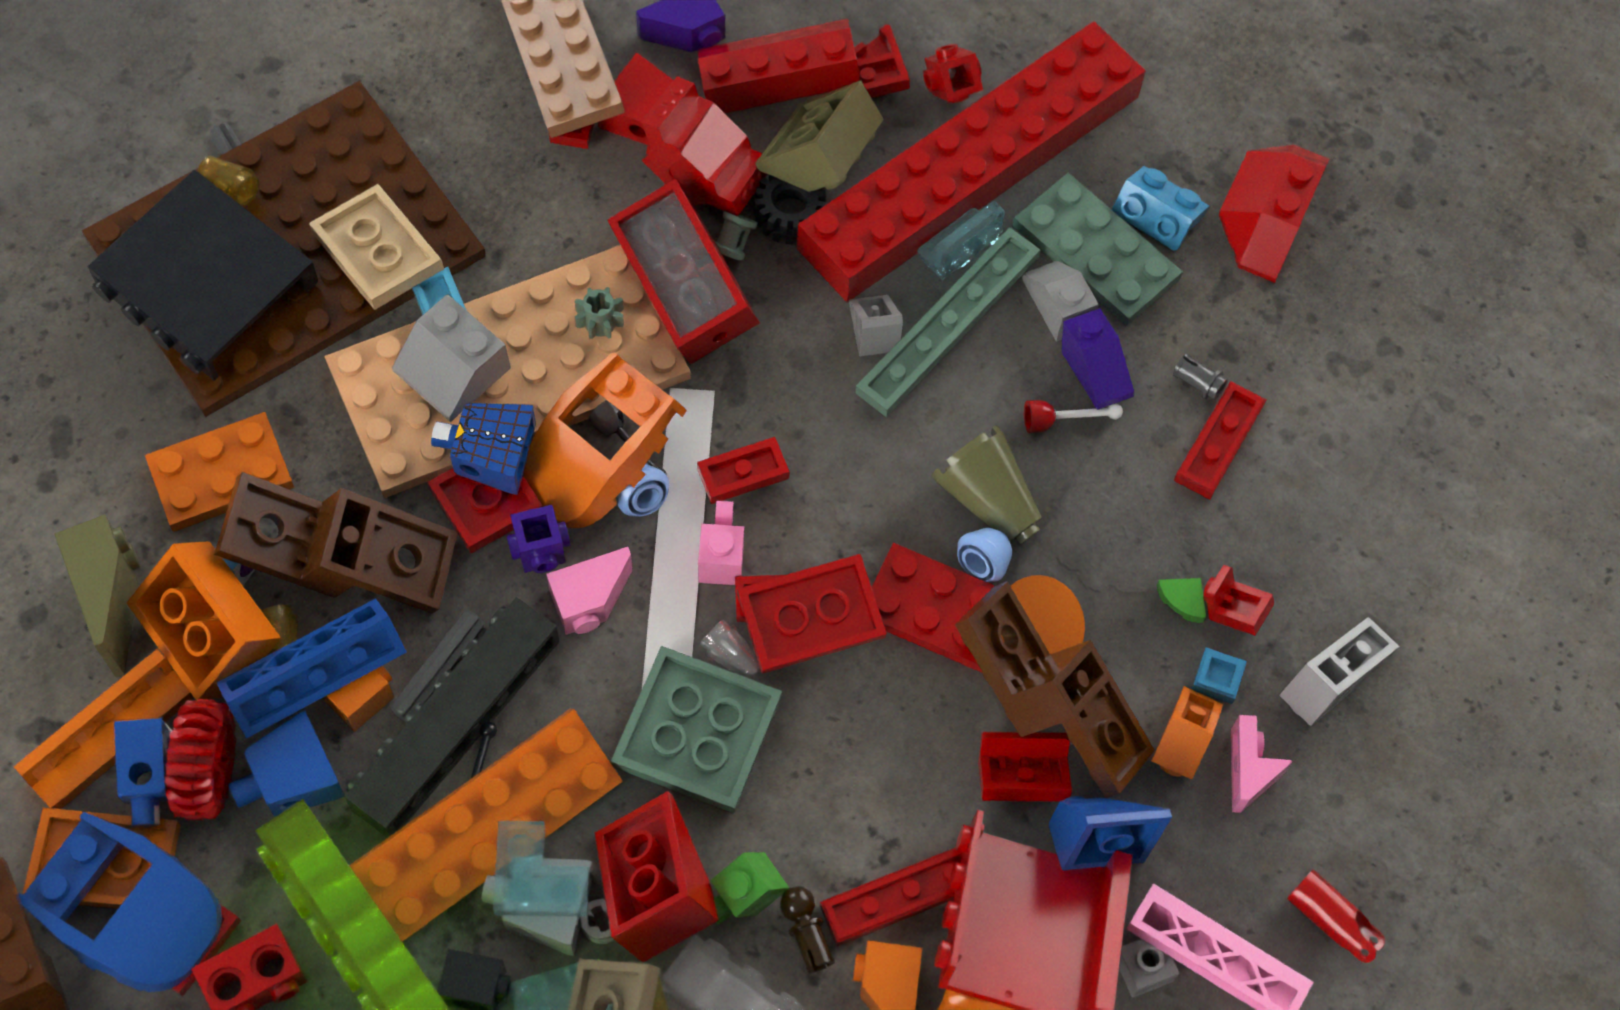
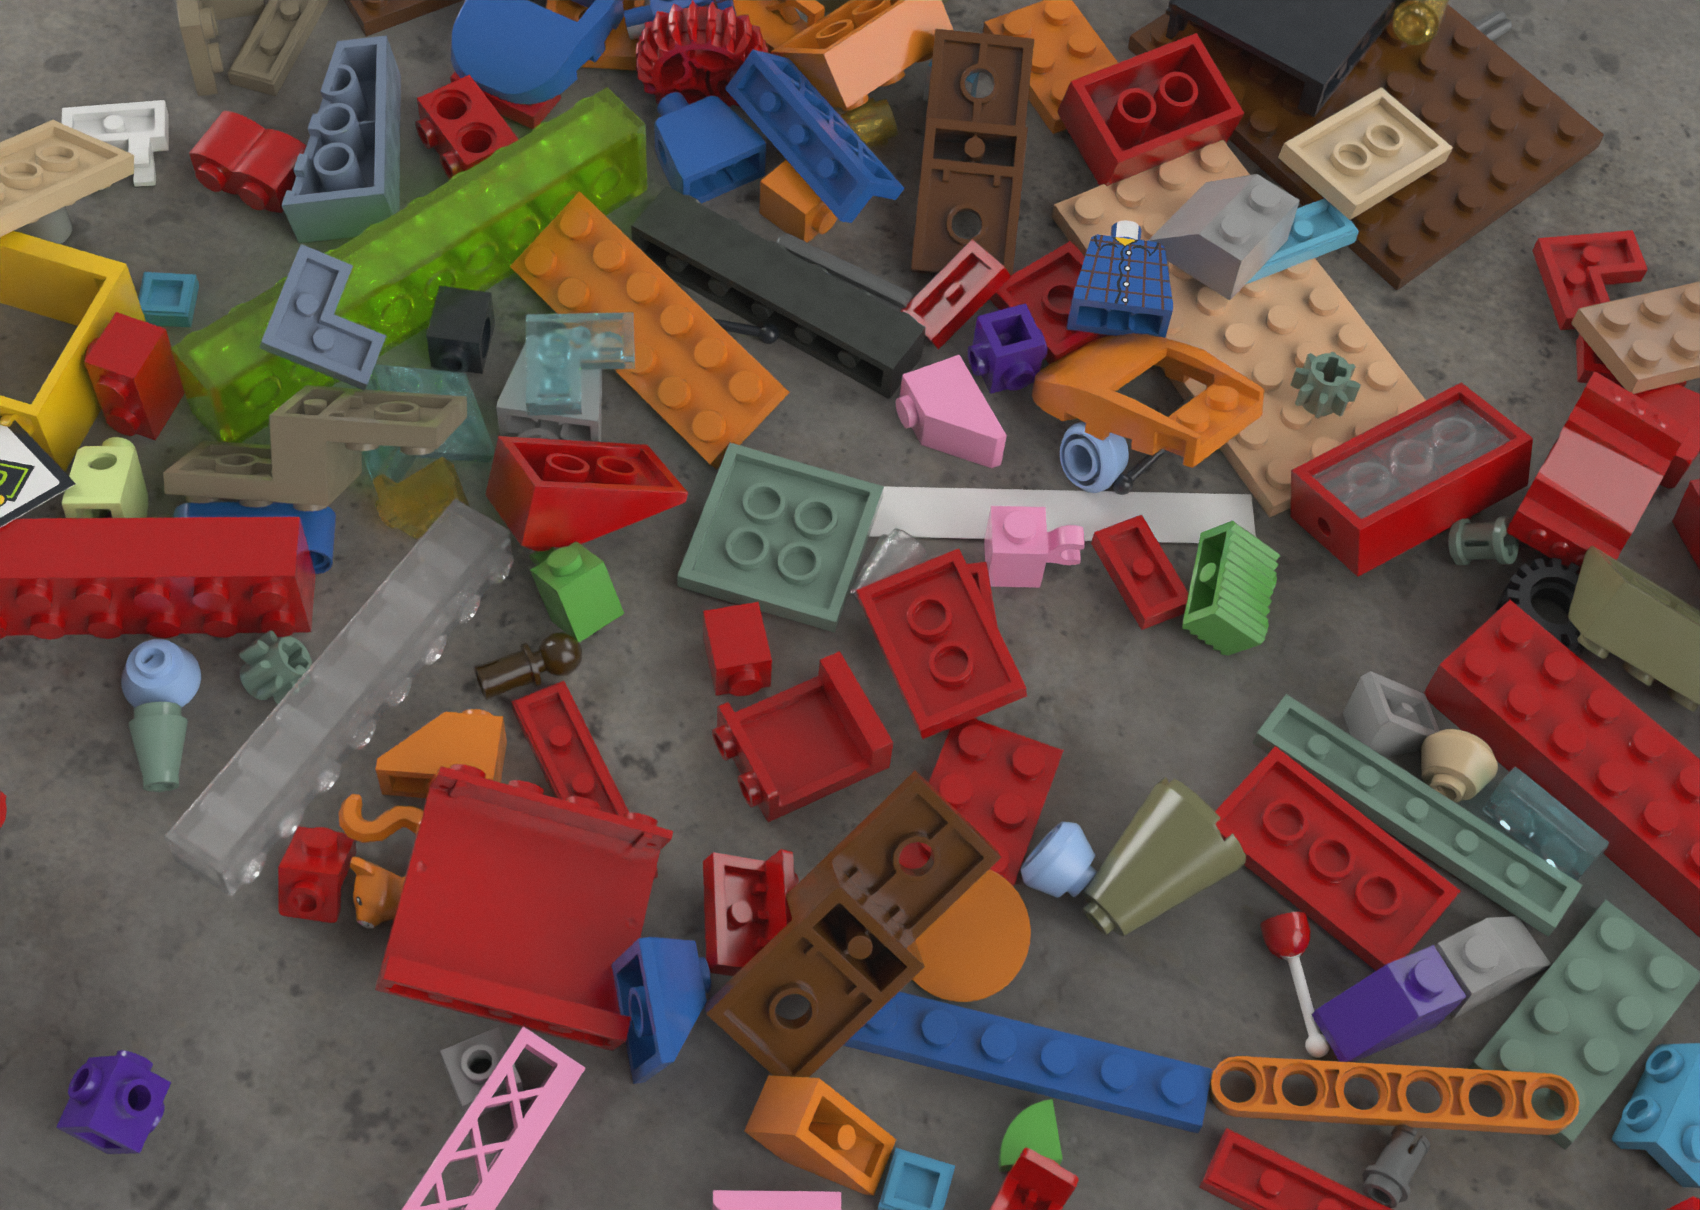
camera: 85 degrees right, 5 degrees down
none -> red brick [703,602,772,696]
none -> red panel [712,651,893,823]
none -> blue plate [843,992,1212,1134]
none -> plate [900,239,1011,350]
none -> red brick [1057,33,1244,186]
none -> bright green brick [1182,520,1280,656]
none -> orange beam [1209,1056,1580,1135]
none -> red plate [1215,746,1461,971]
none -> tan cone [1421,729,1498,803]
none -> red plate [1532,230,1648,331]

